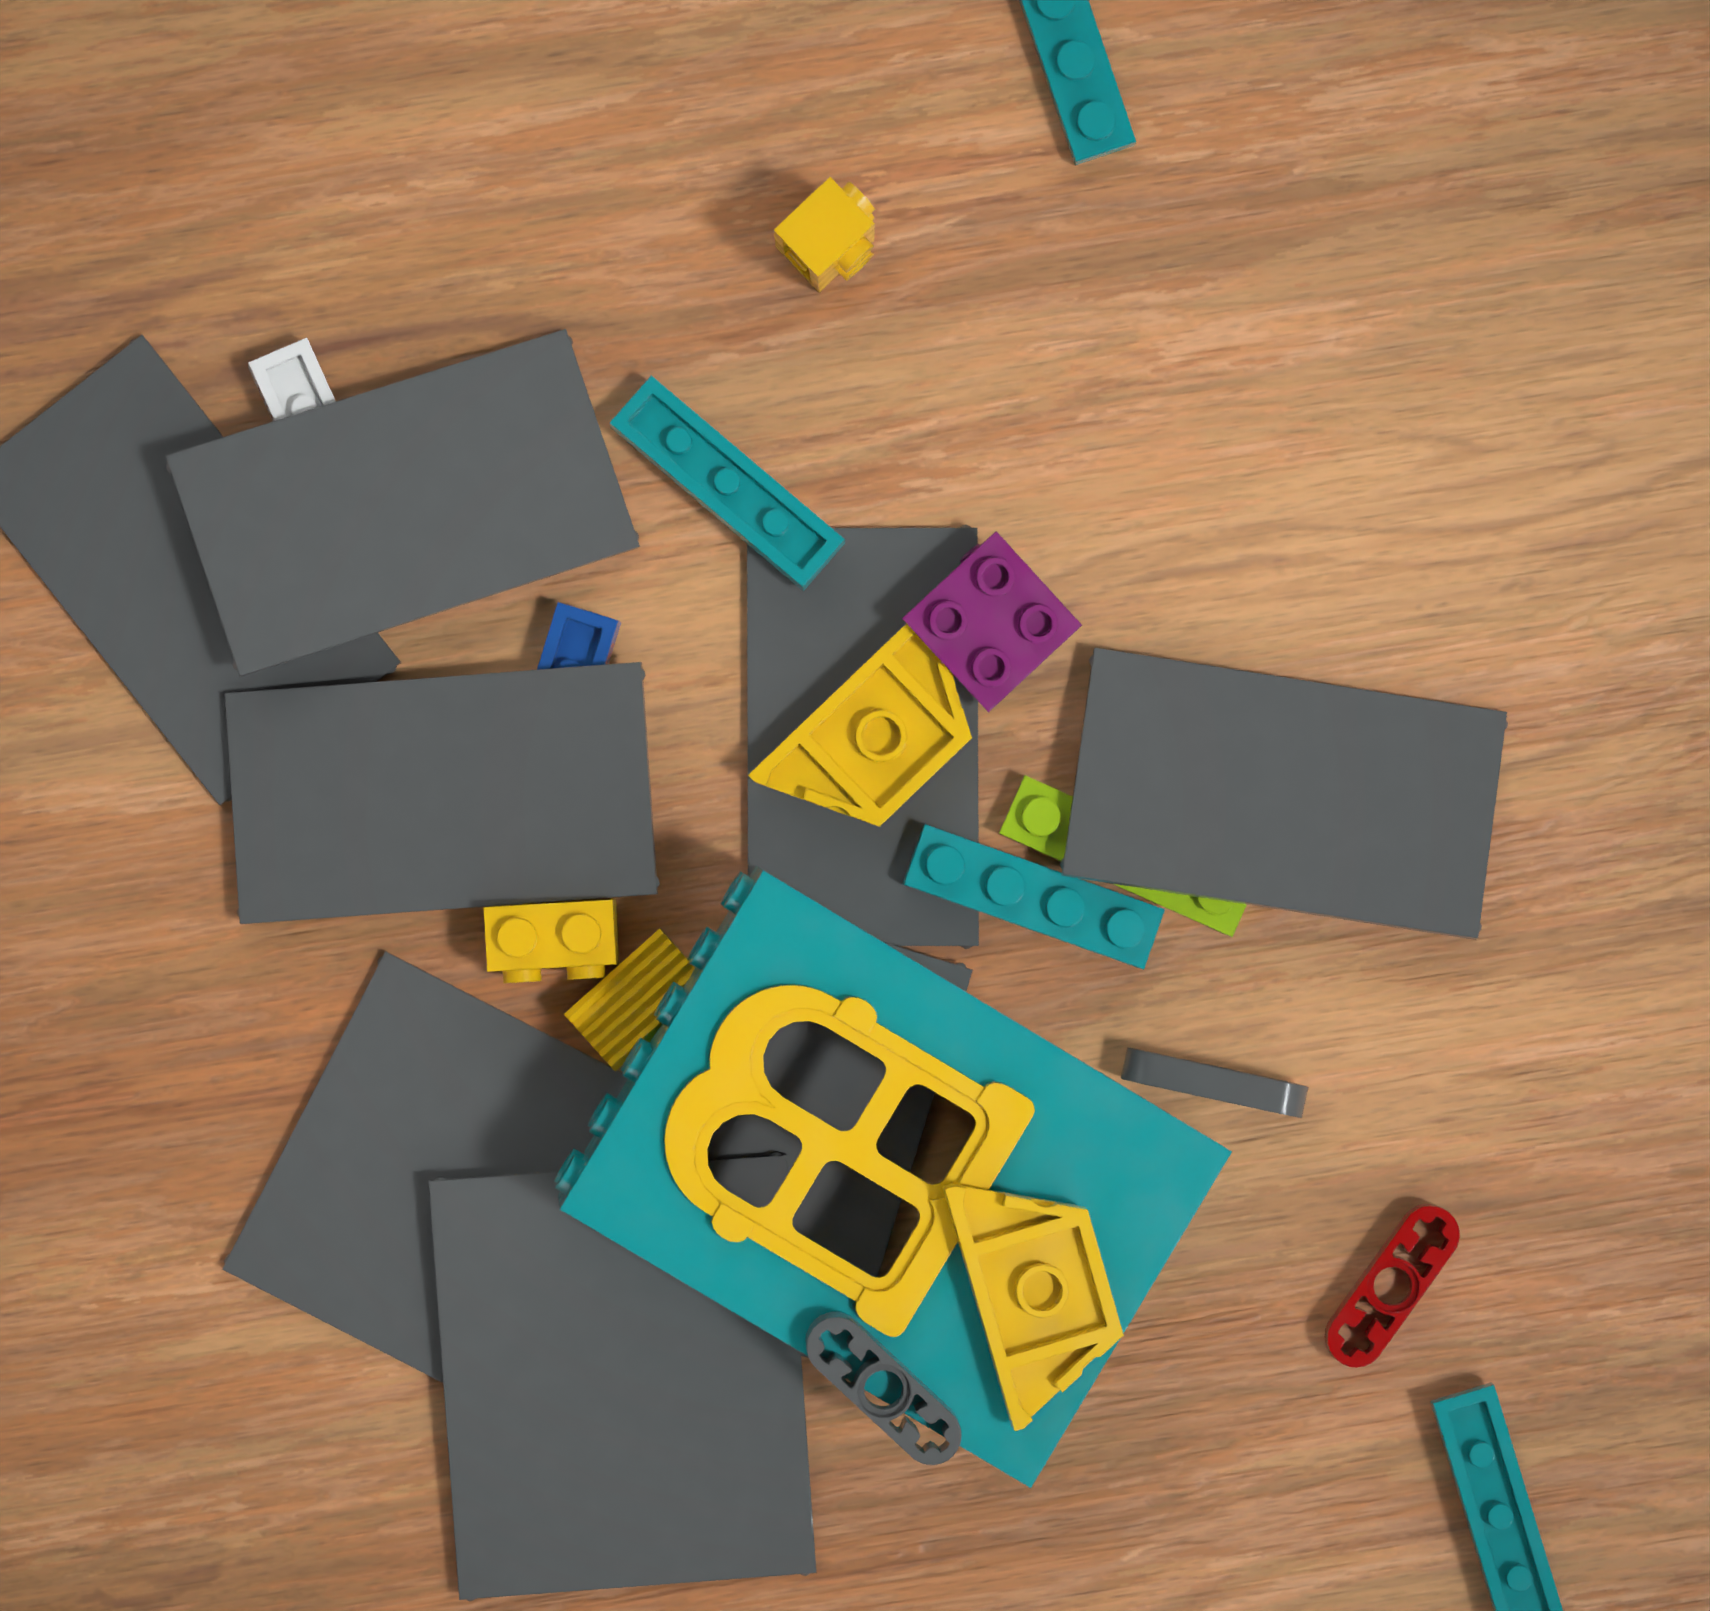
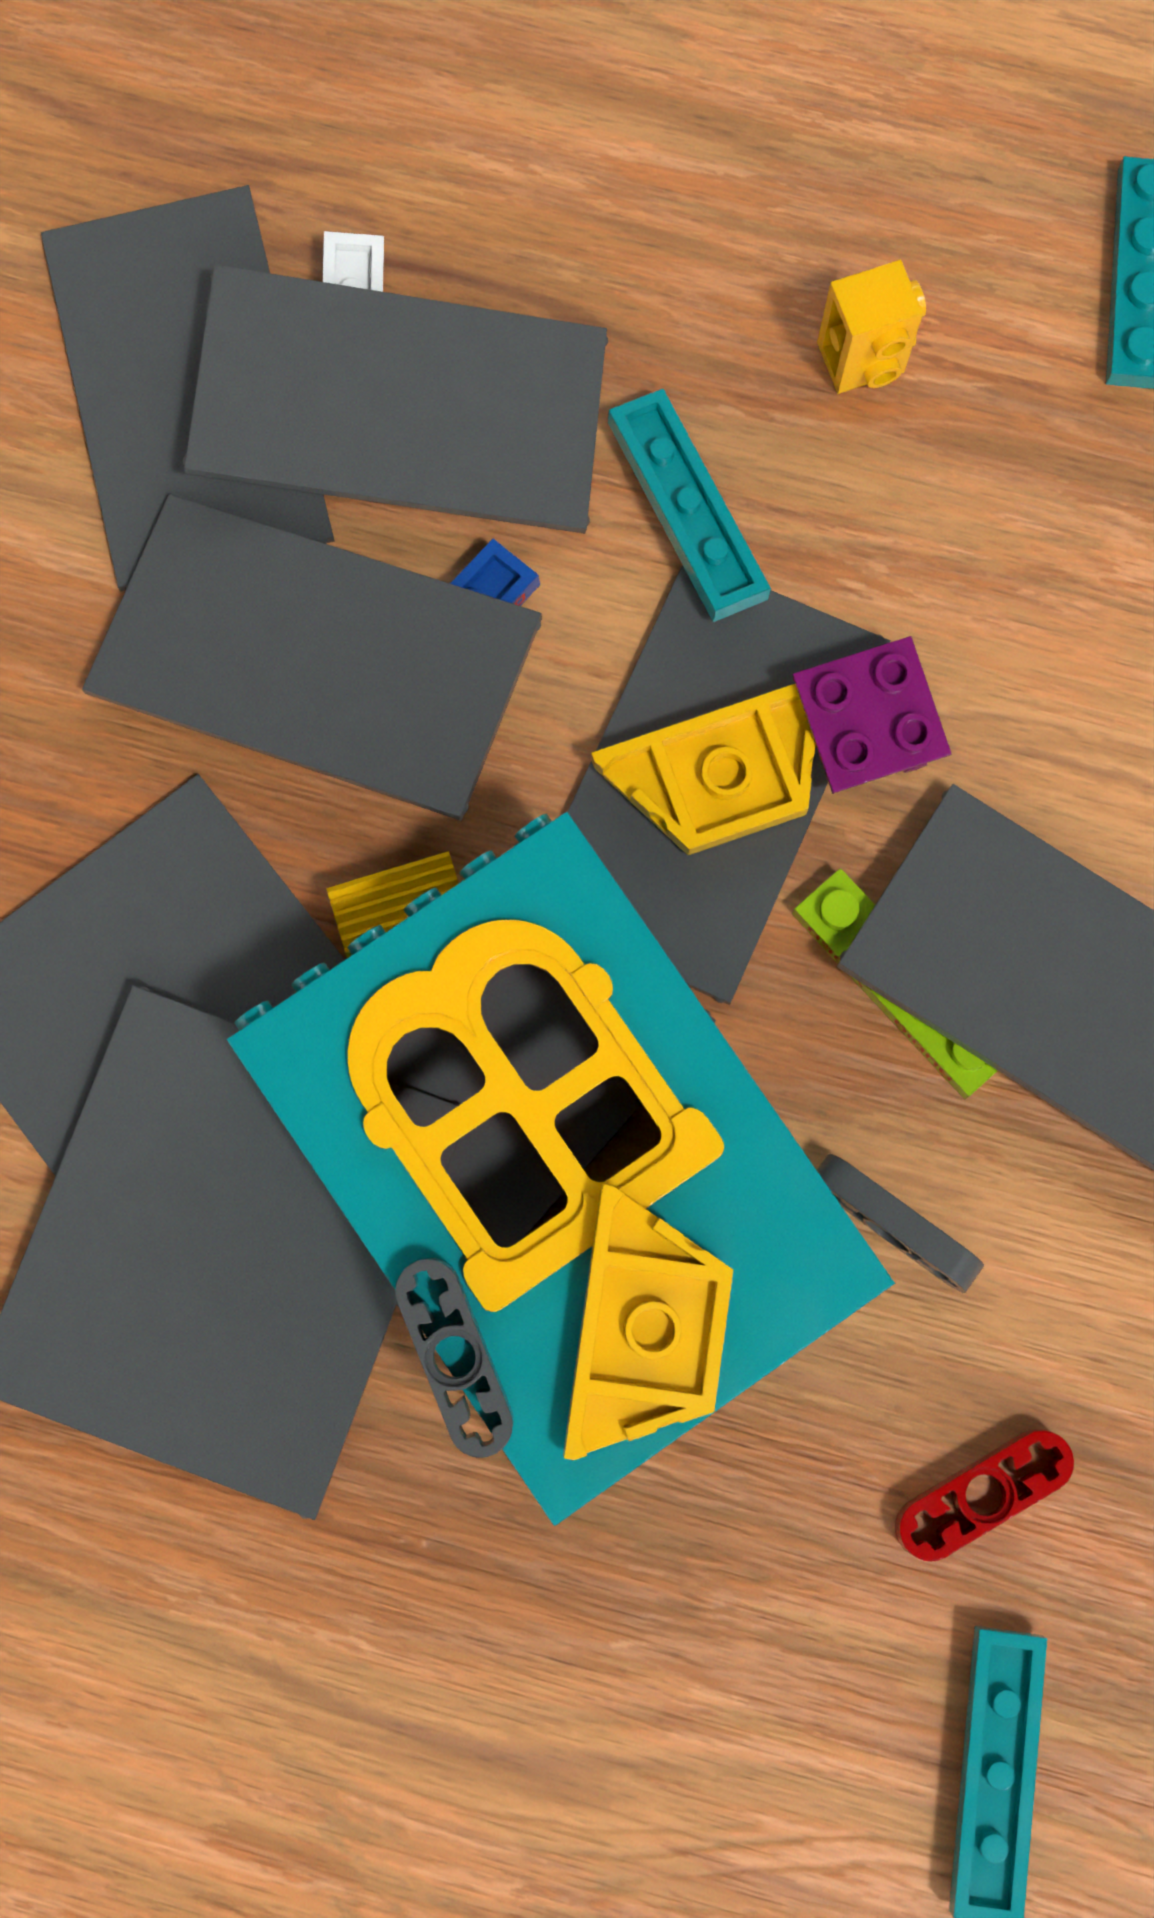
camera: 25 degrees right, 10 degrees down
yellow brick [484,900,620,983] -> none
teal plate [902,824,1165,970] -> none

